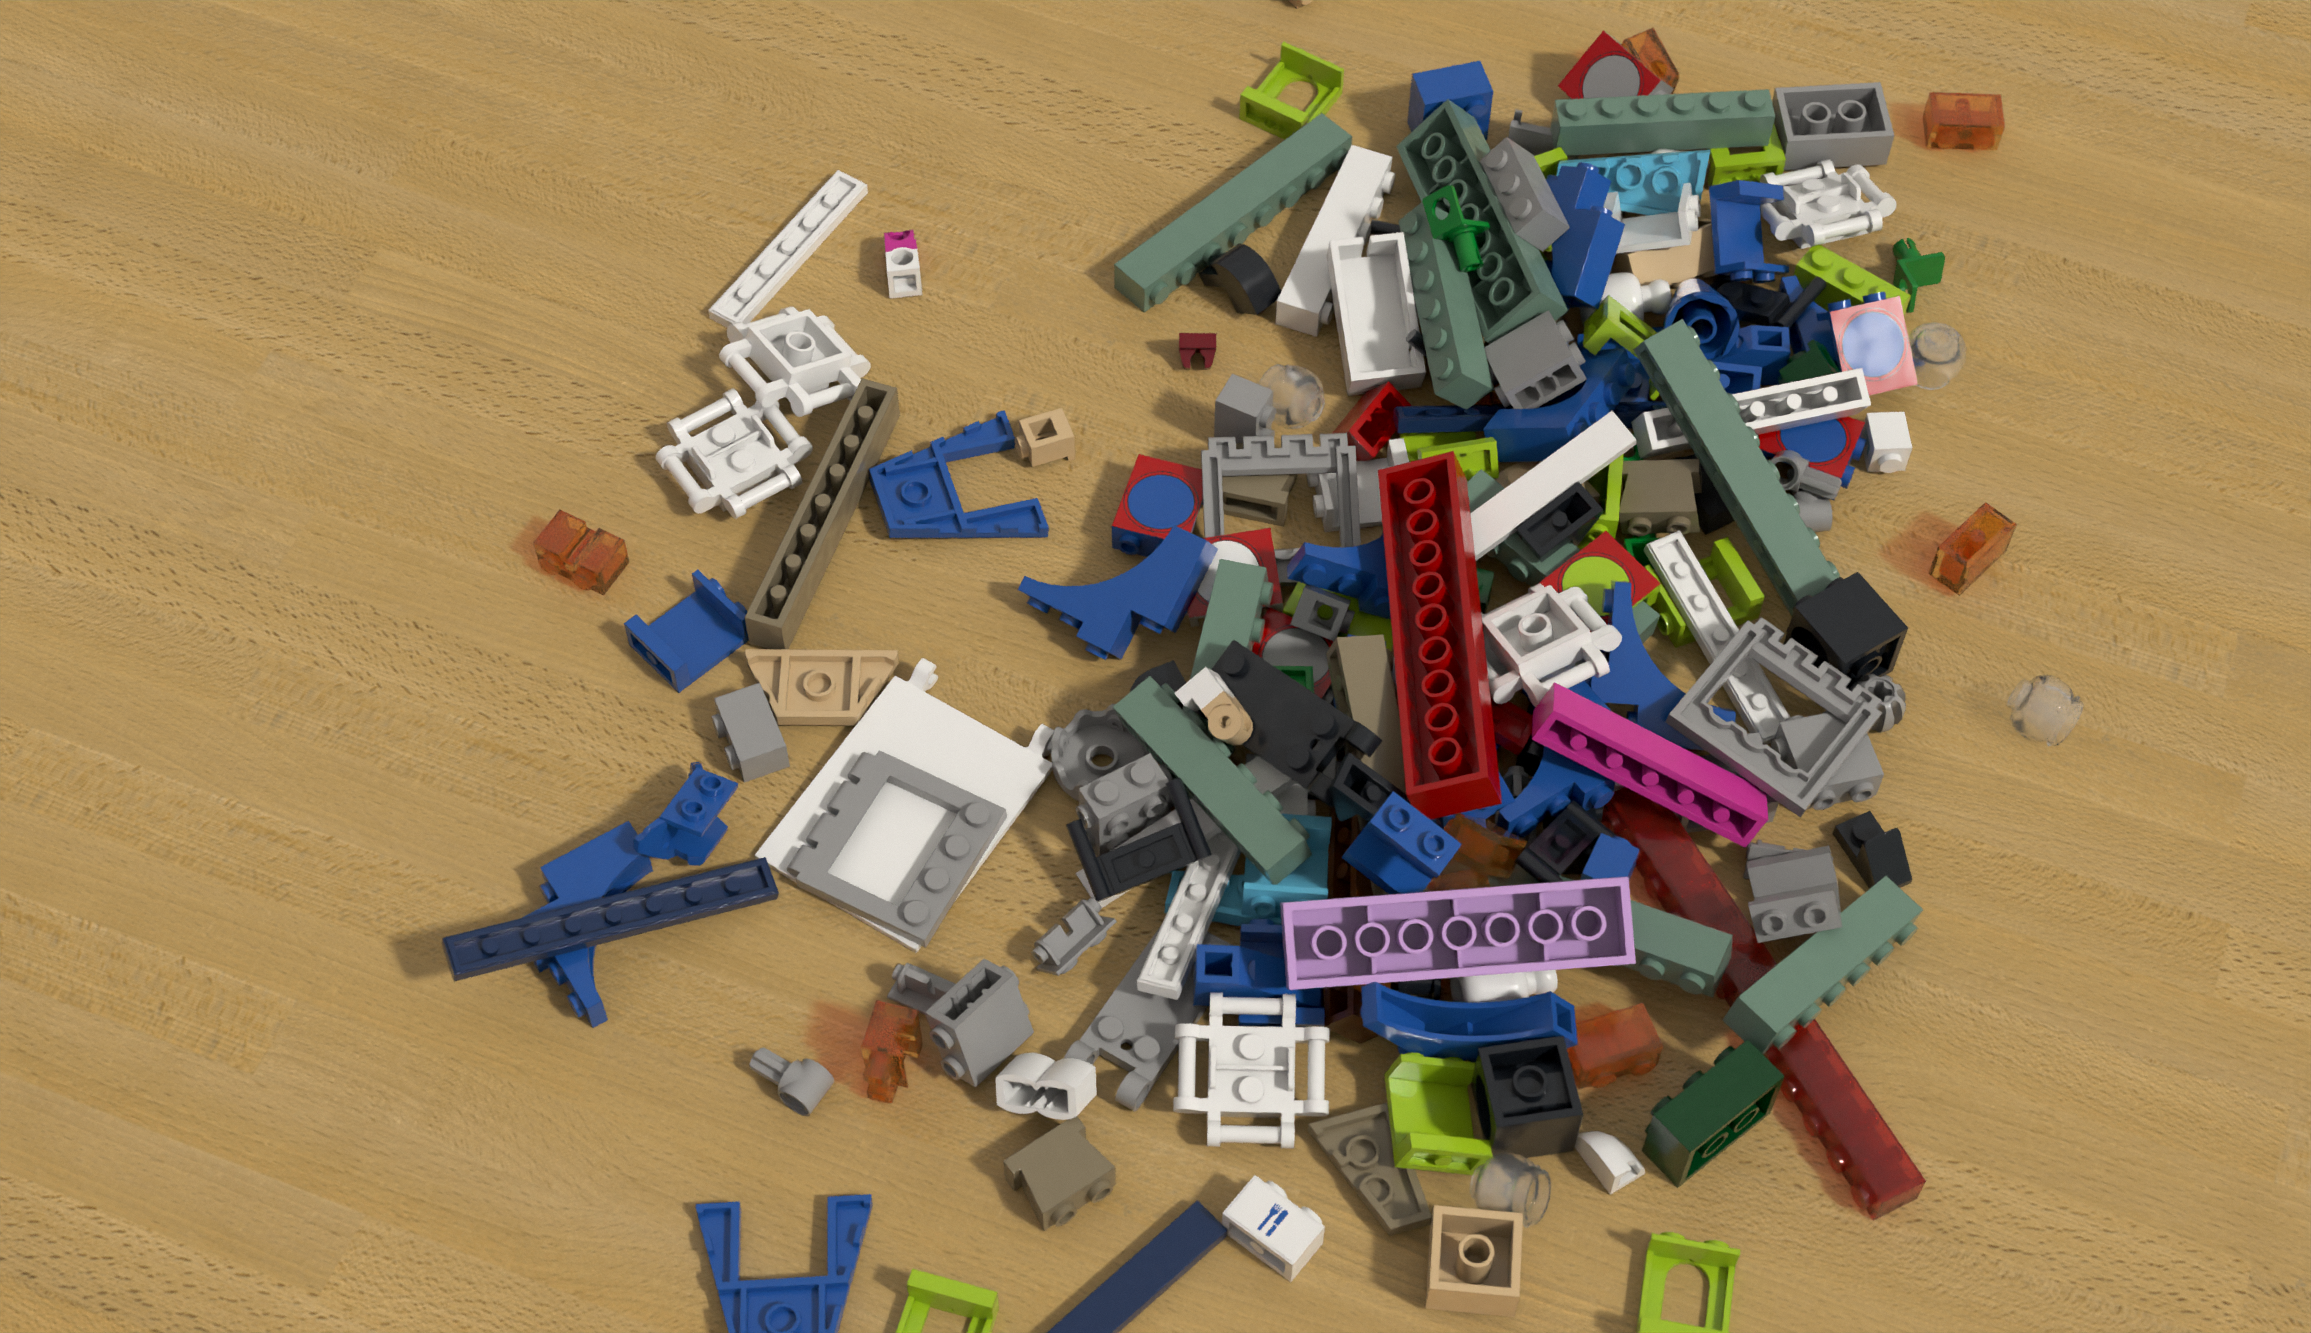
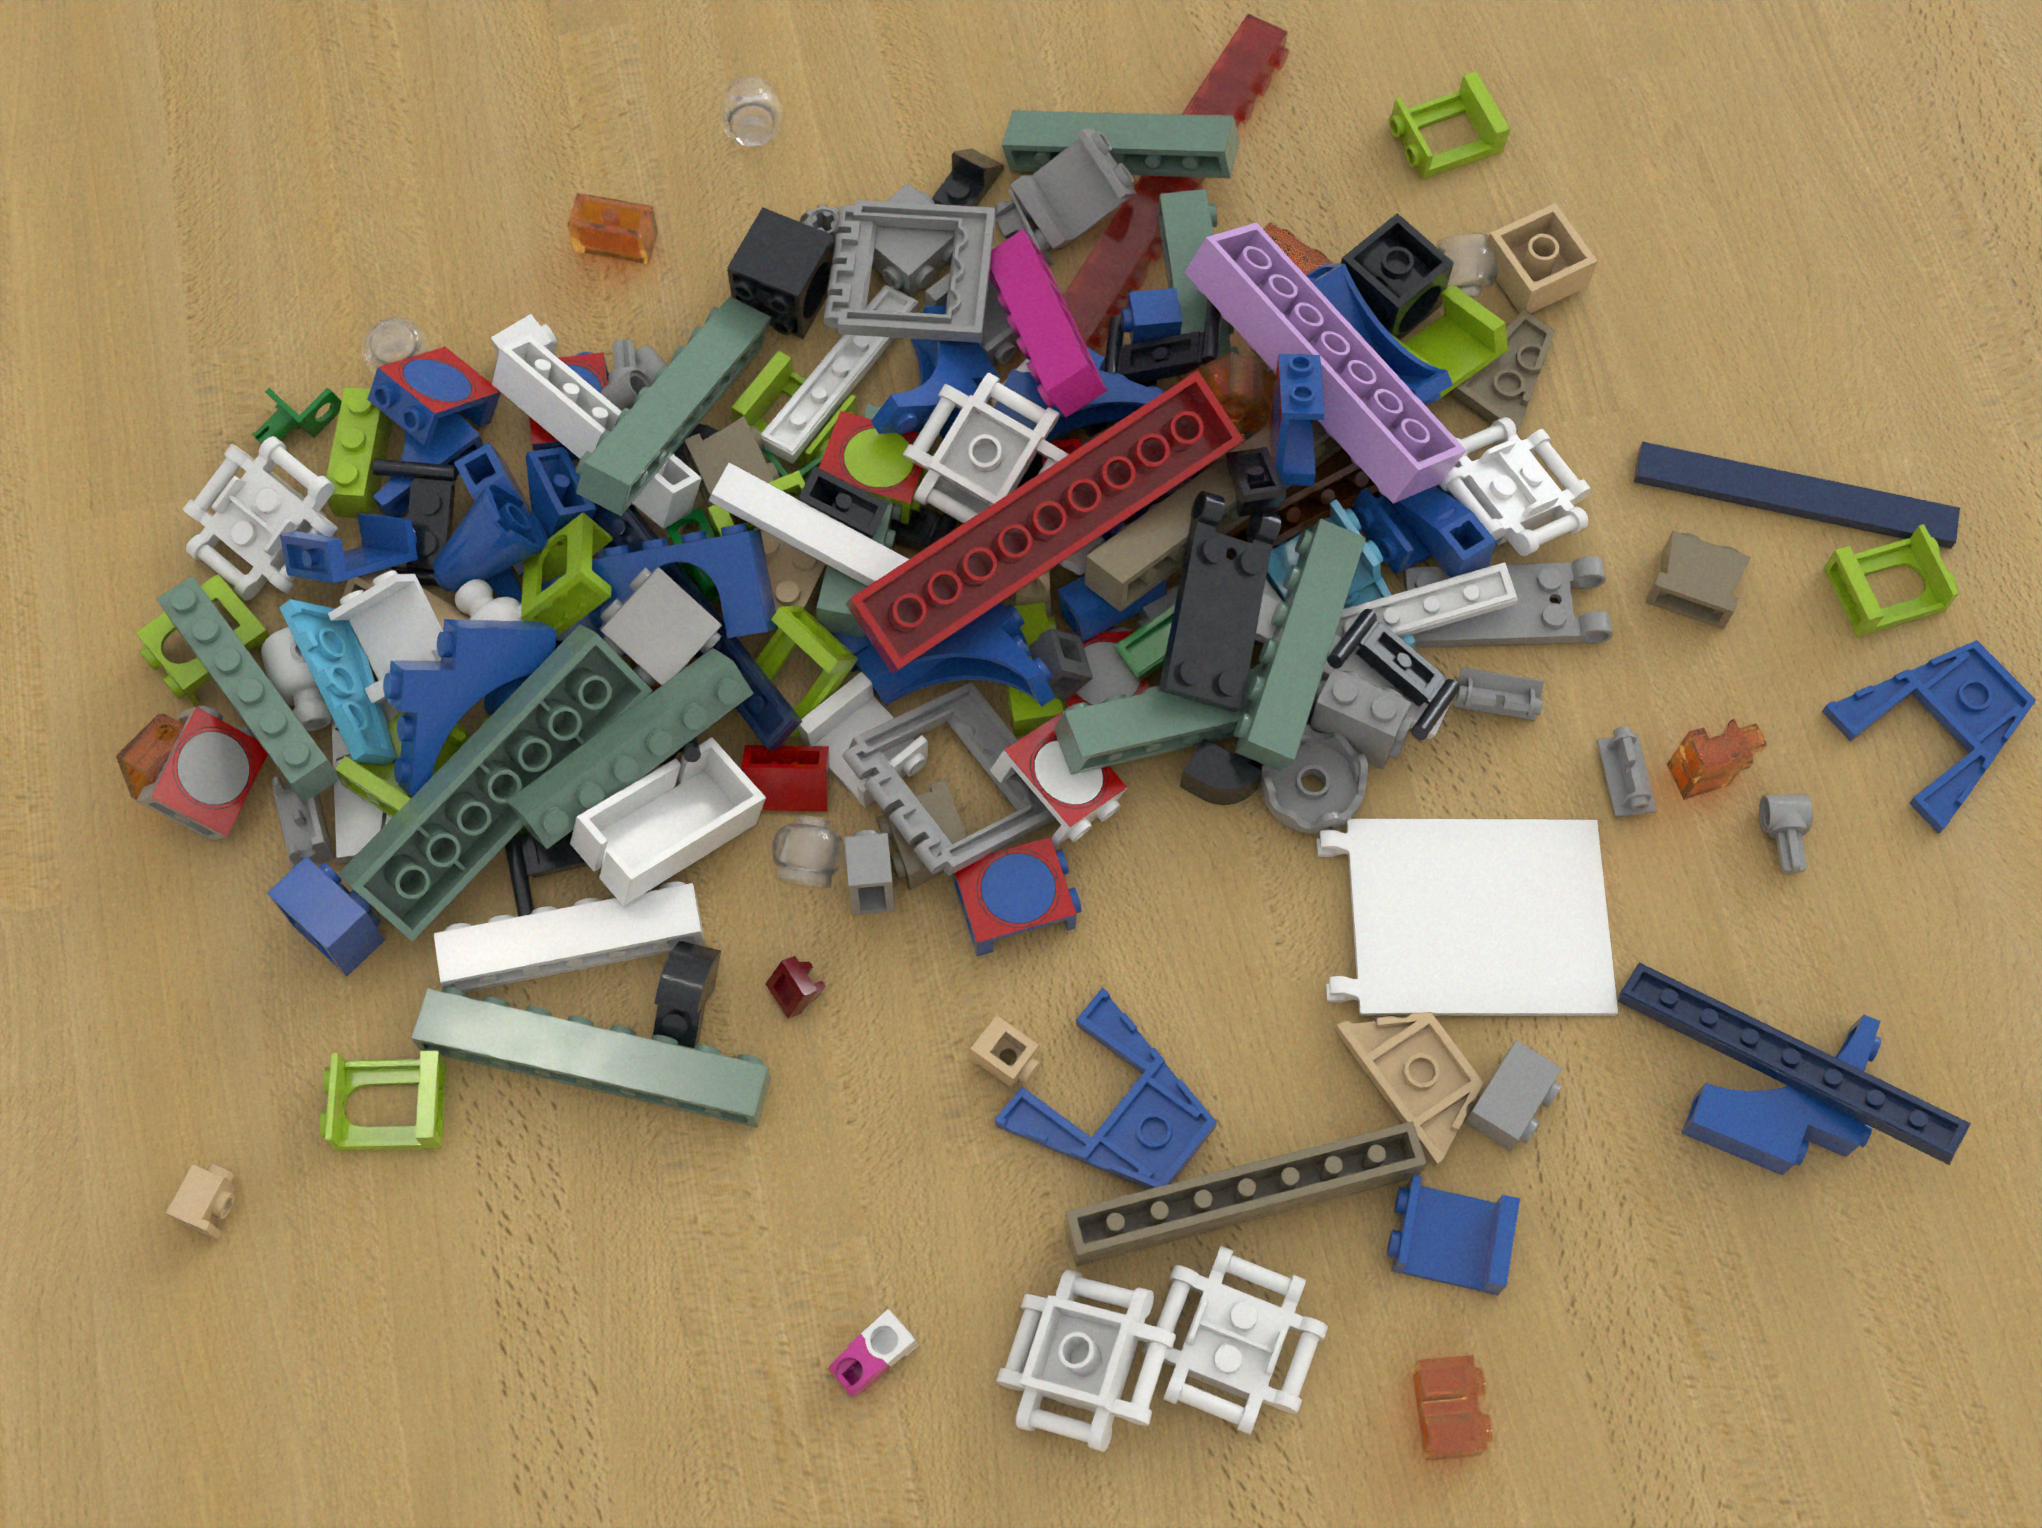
camera: 125 degrees left, 10 degrees up
blue piece [633,762,738,866] -> none
white tile [708,170,868,327] -> none
light grey hinge [787,750,1007,948] -> none
light grey brick [925,959,1034,1087] -> none
white brick [995,1053,1097,1120] -> none
blue arch [1018,525,1218,660] -> none
leg [1175,667,1253,745] -> none
white brick [1222,1175,1325,1282] -> none
green bracket [1422,185,1490,272] -> none
light grey brick [1480,137,1570,252] -> none
white brick [1575,1131,1645,1195] -> none
dark green brick [1642,1039,1785,1188] -> none
light grey brick [1772,82,1894,170] -> none
dark green brick [1777,339,1840,385] -> none
clear orange brick [1923,92,2005,150] -> none

